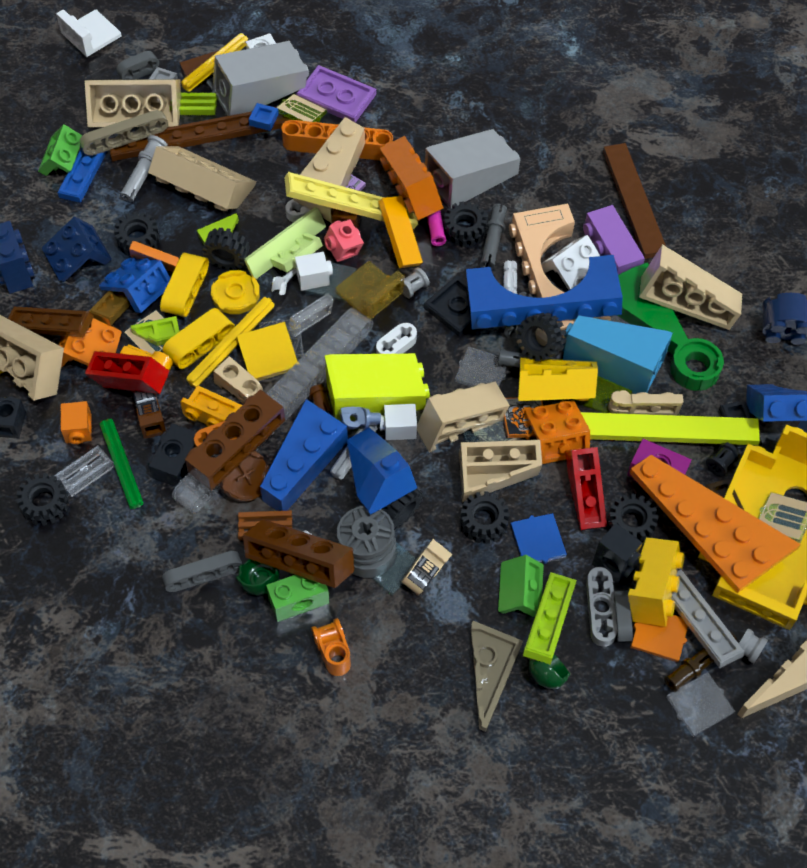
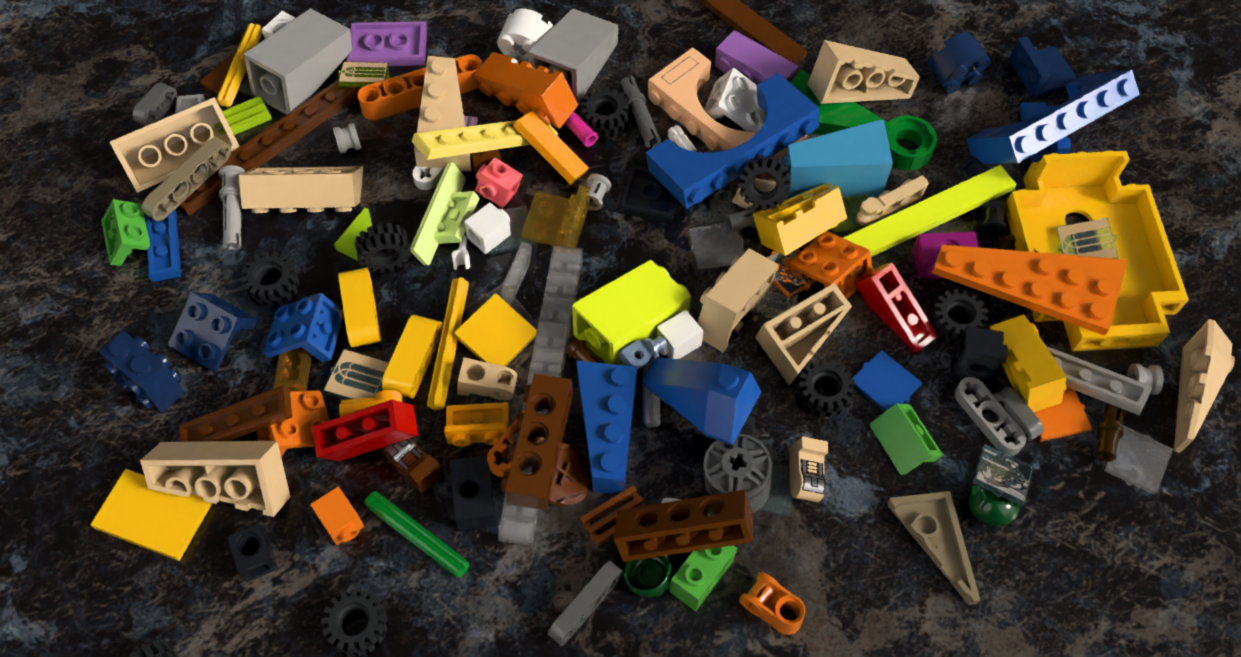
camera: 30 degrees left, 0 degrees up
clear tile [55,445,115,497] -> none
white bracket [56,9,121,57] -> none
orange tile [129,241,179,272] -> none
lime tile [131,316,180,346] -> none
yellow tile [211,270,260,314] -> none
blue plate [248,103,279,131] -> none
white beam [376,323,417,354] -> none
lime tile [523,572,577,665] -> none
none -> light grey wheel [333,123,362,154]
none -> white brick [497,9,554,62]
none -> piece [972,444,1033,506]

